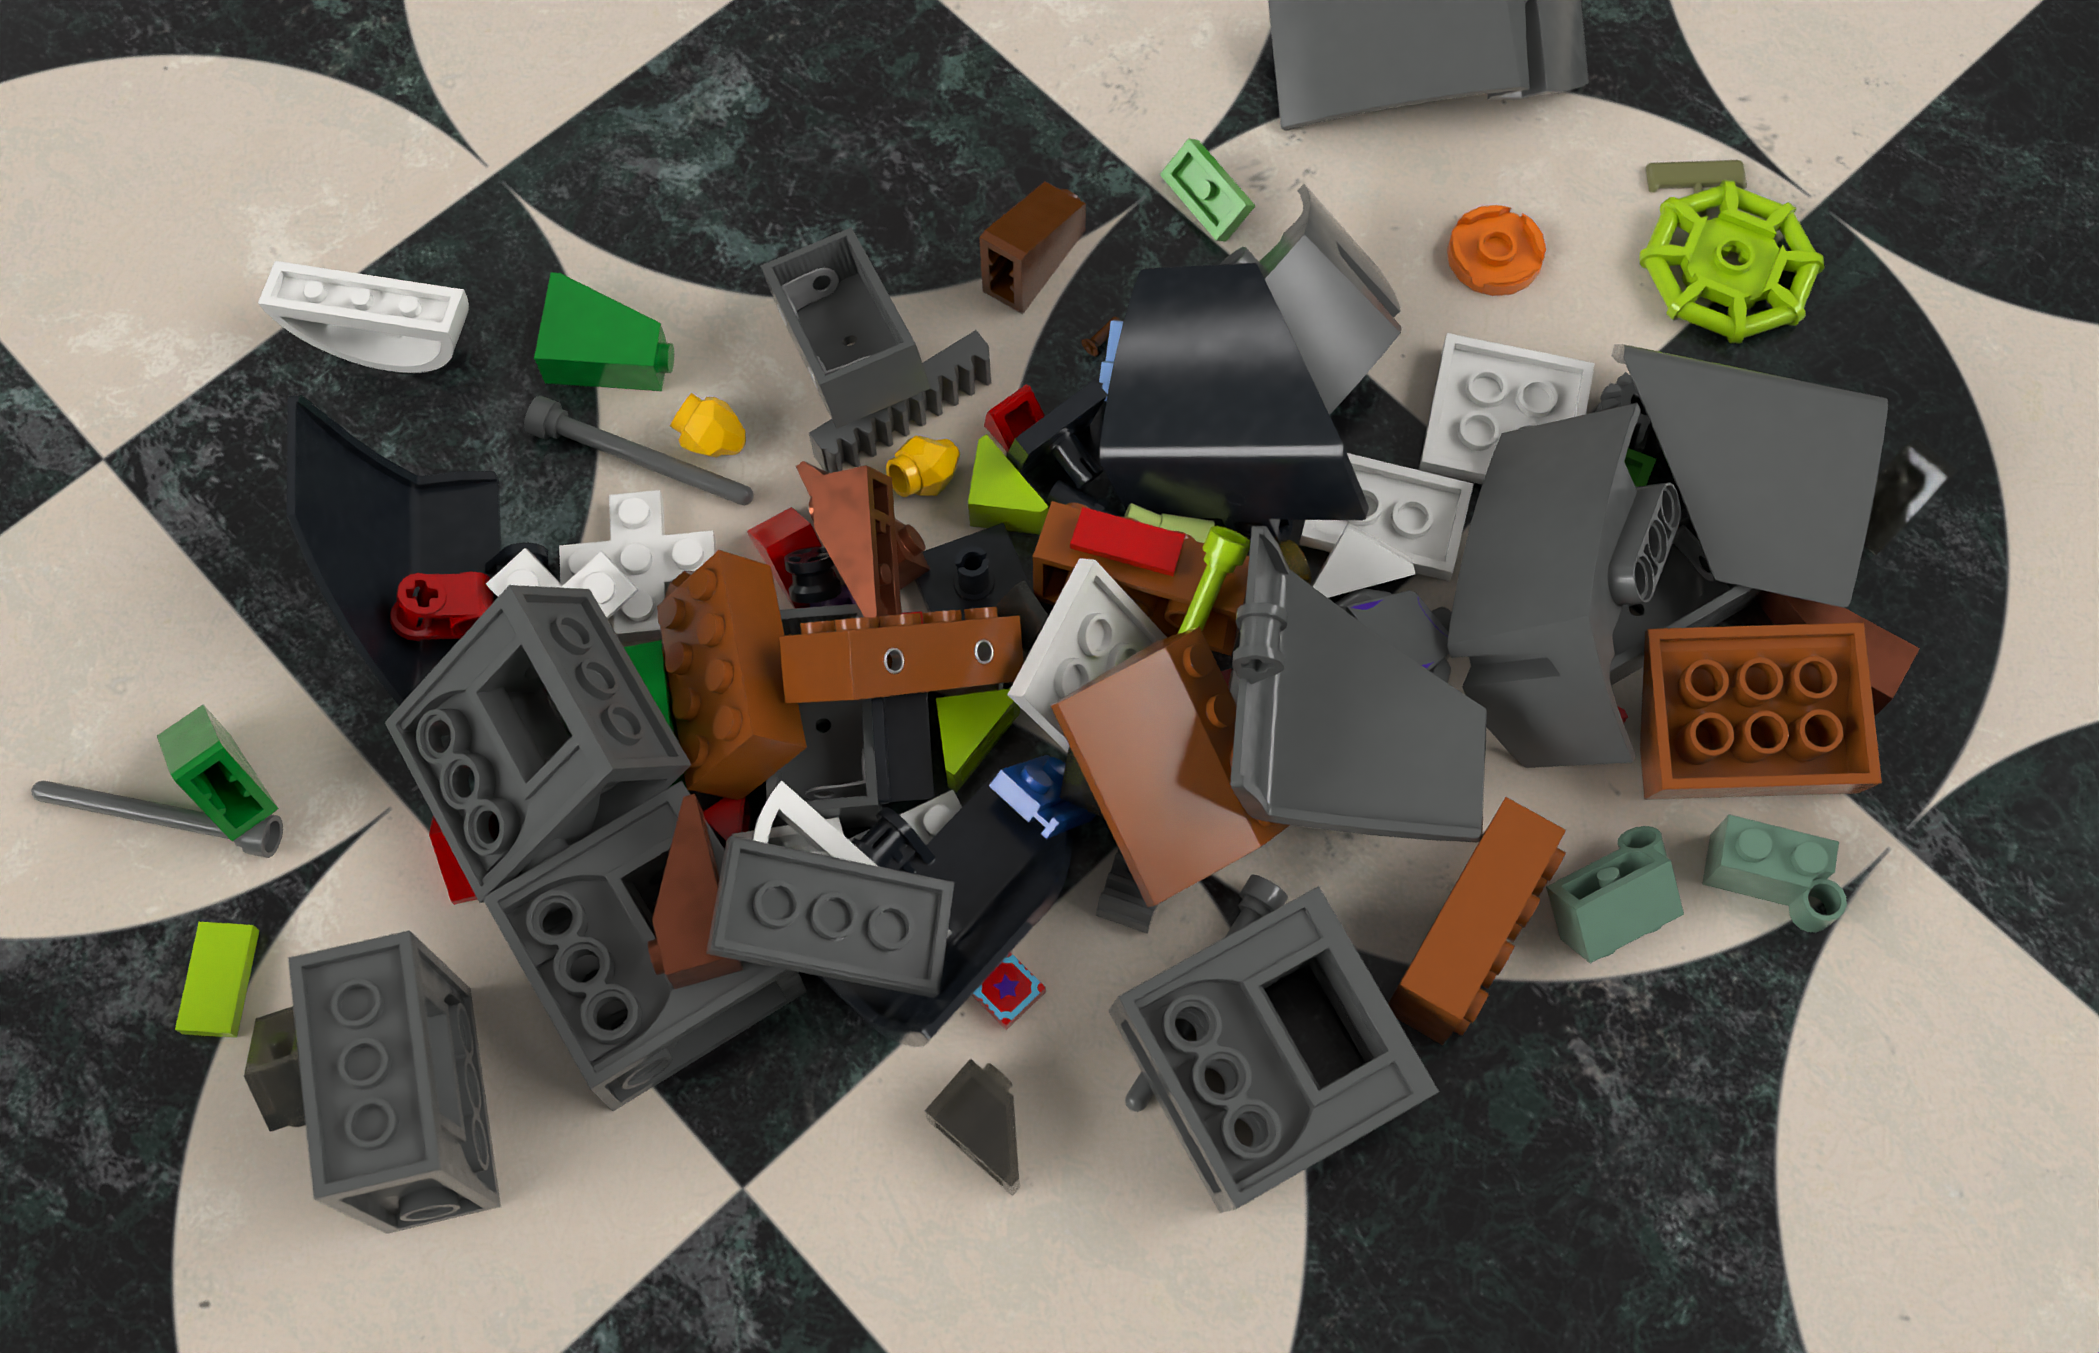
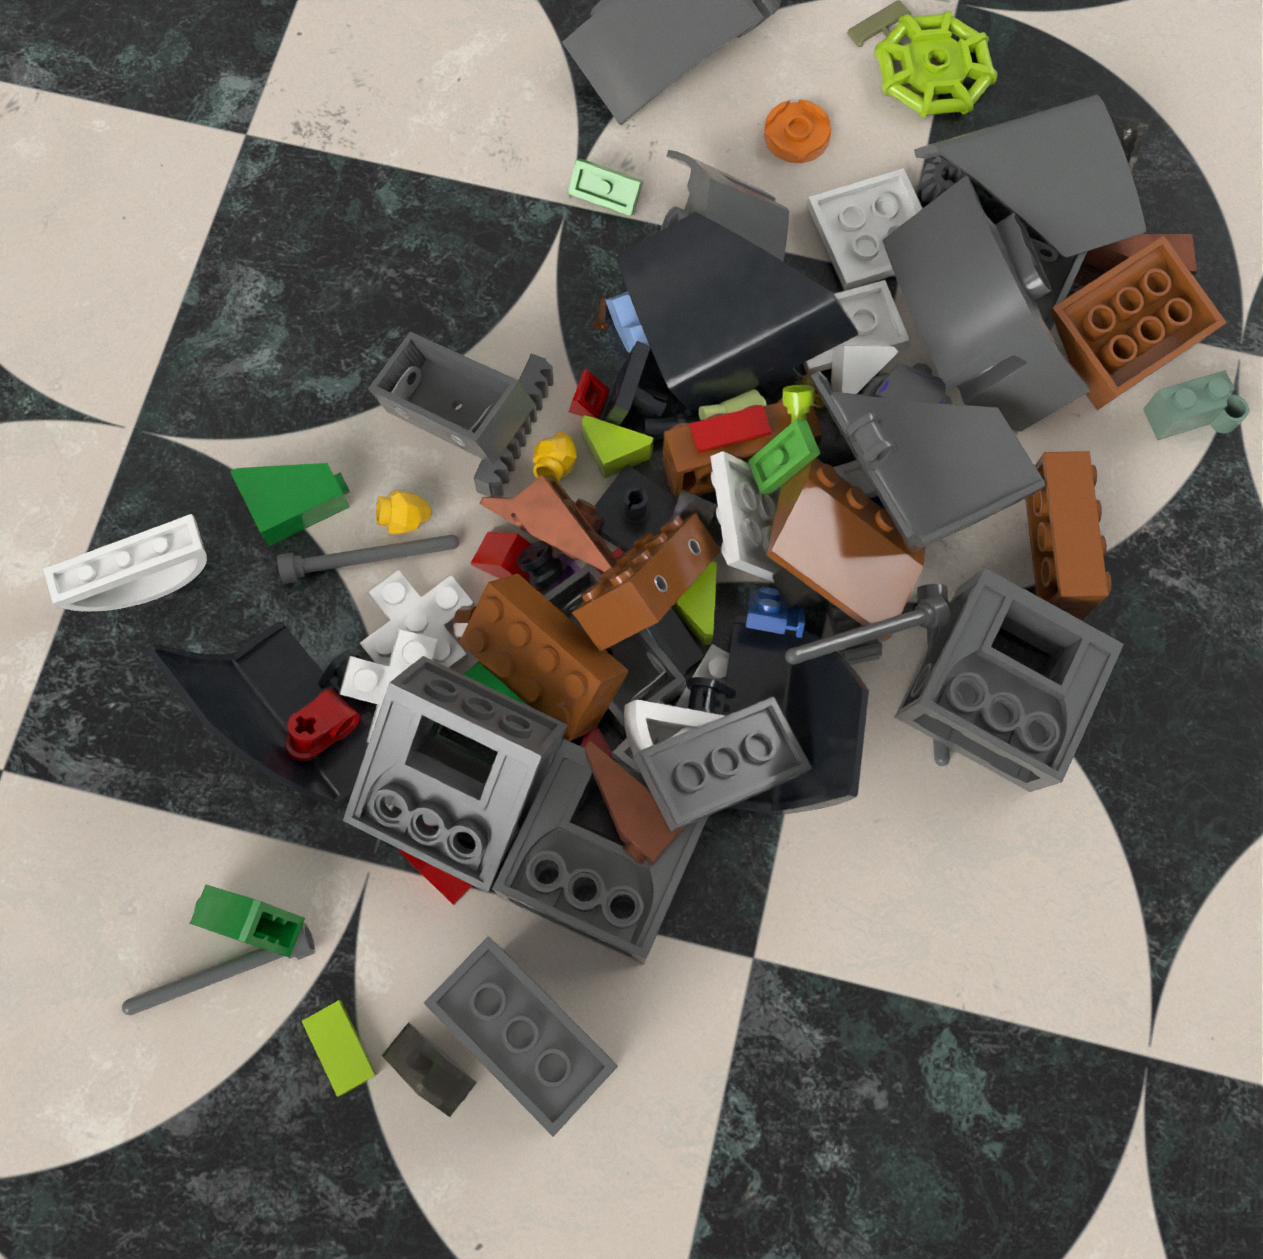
camera: 35 degrees left, 5 degrees up
clear smoke slope [925,1058,1020,1196] -> none
reddish brown slope [979,182,1086,314] -> none
sand green hinge [1546,826,1684,963] -> none
none -> bright green plate [748,419,821,494]
none -> dark grey piece [785,596,950,664]

